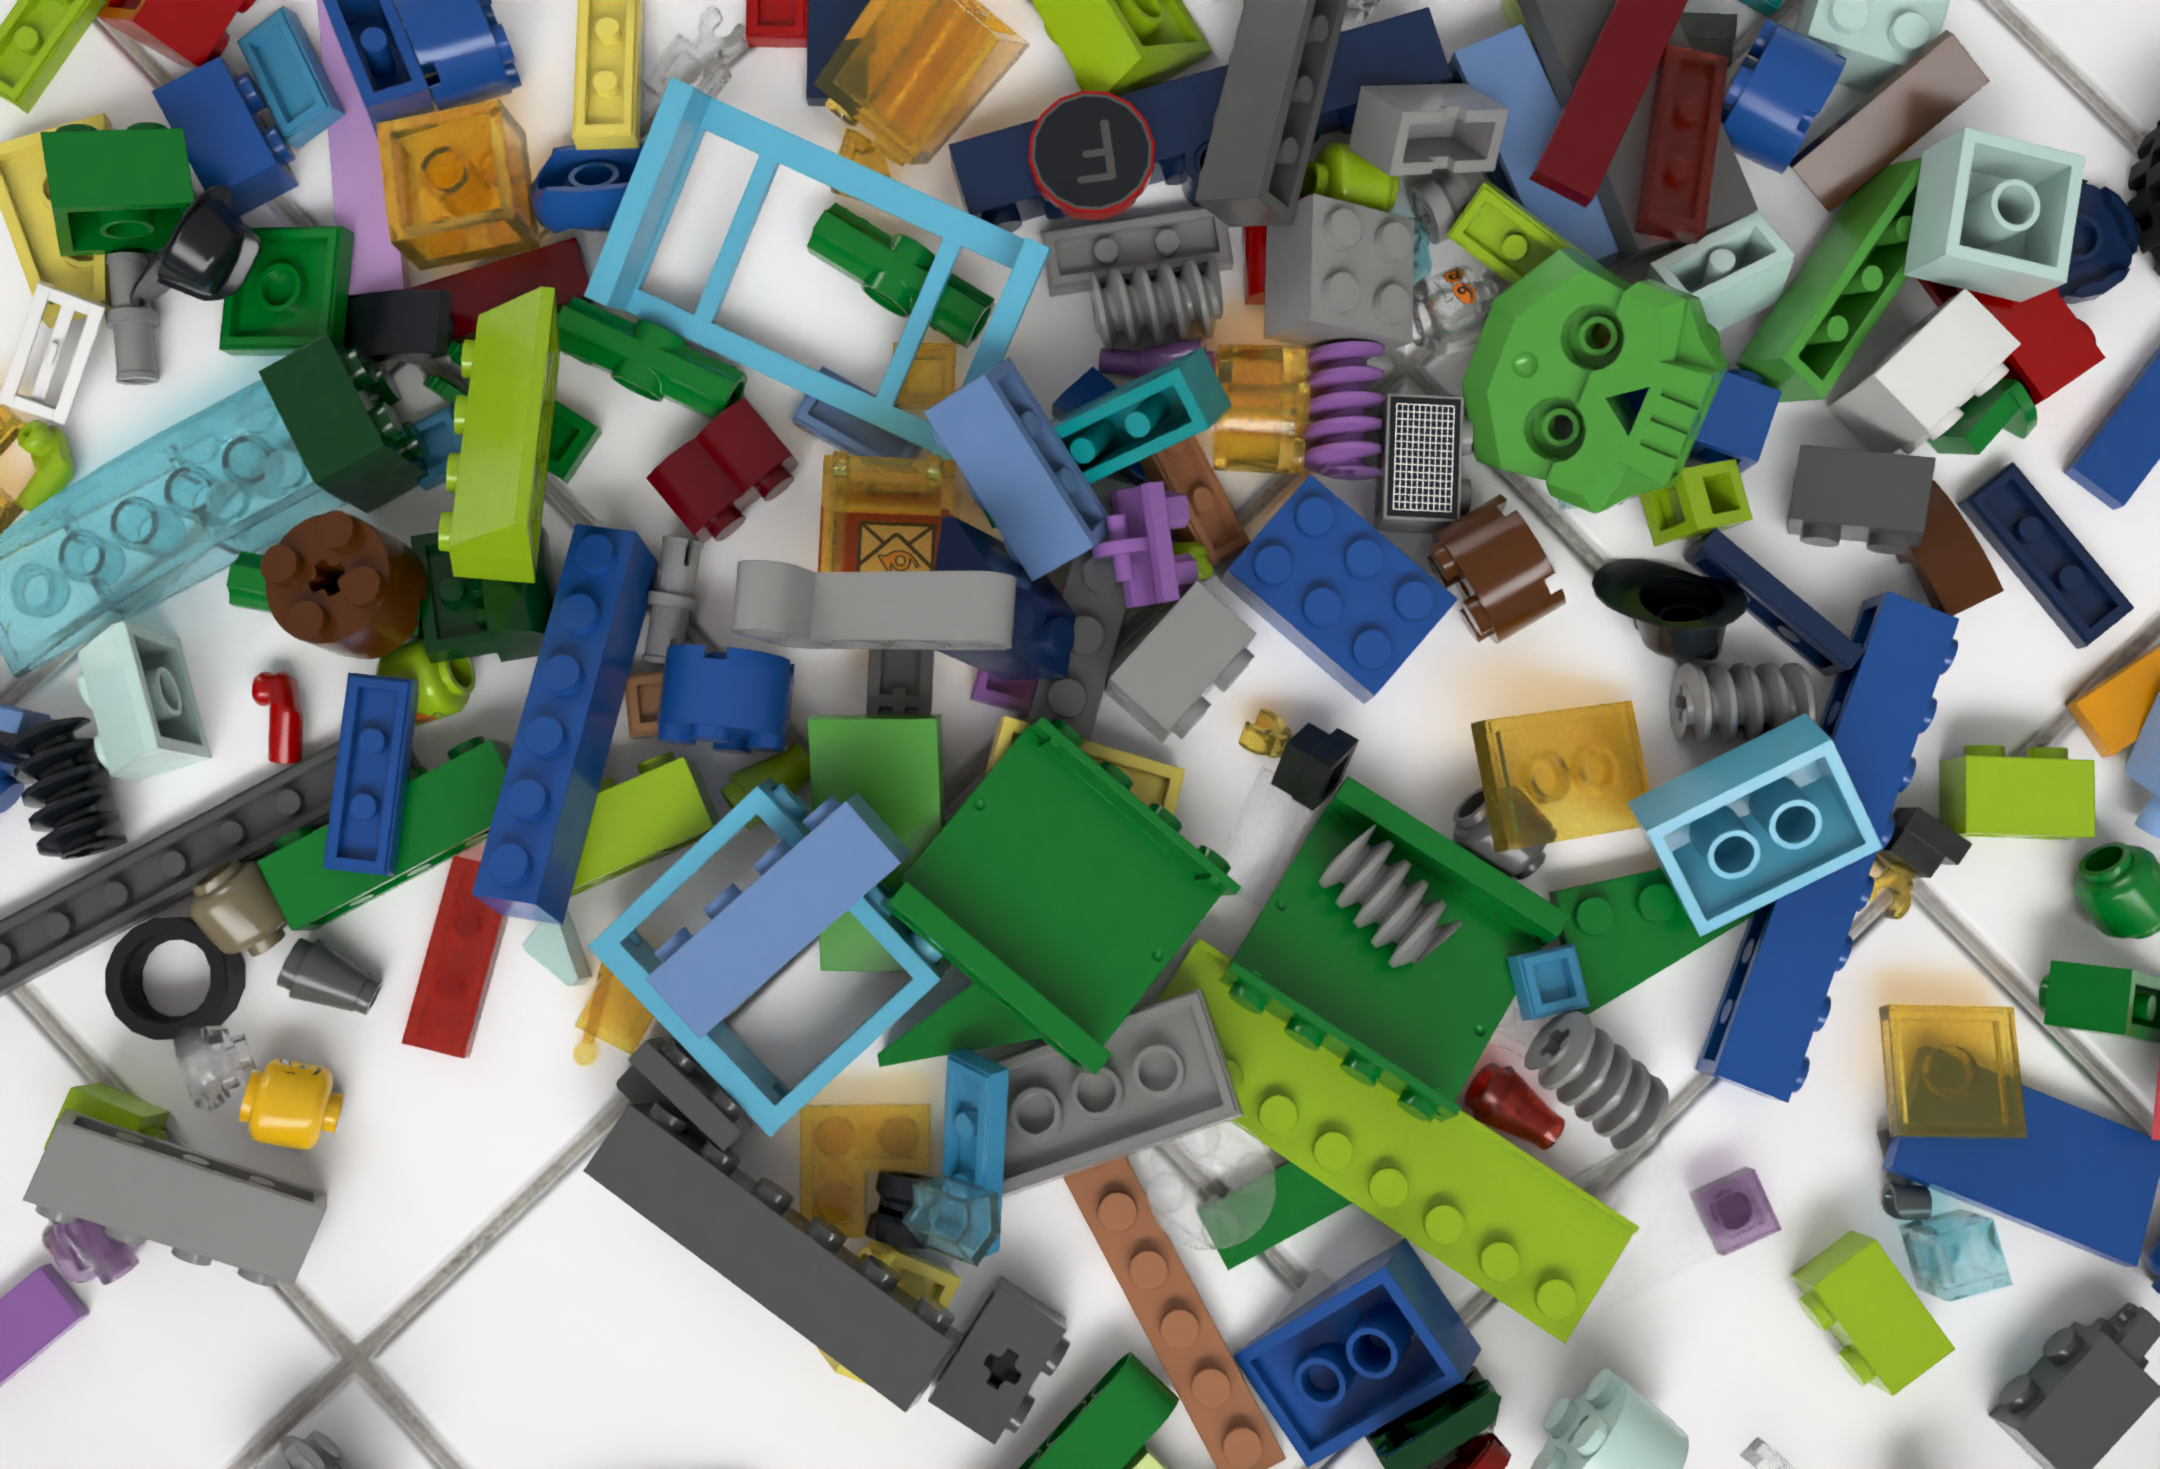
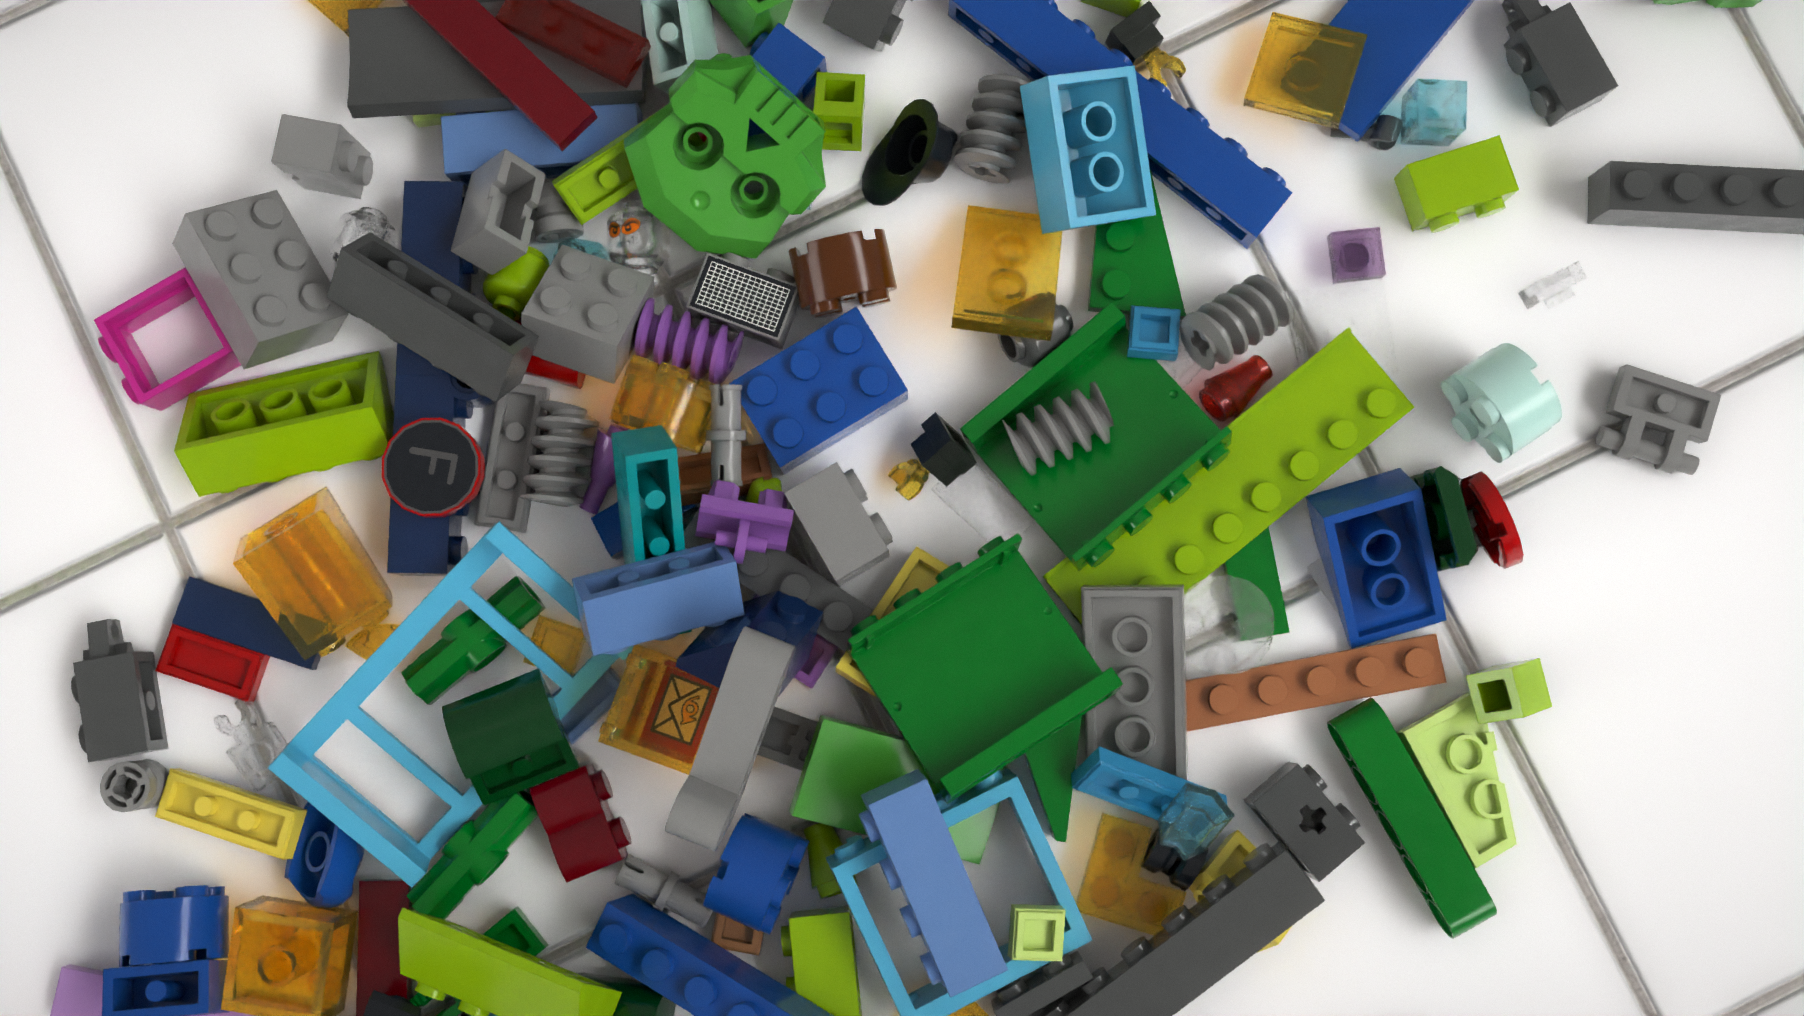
camera: 65 degrees left, 0 degrees up
dark blue tile [1683,528,1865,676] -> none
none -> dark green brick [442,668,580,806]
none -> light grey pin [706,384,746,486]
none -> yellowish green tile [1008,904,1066,961]

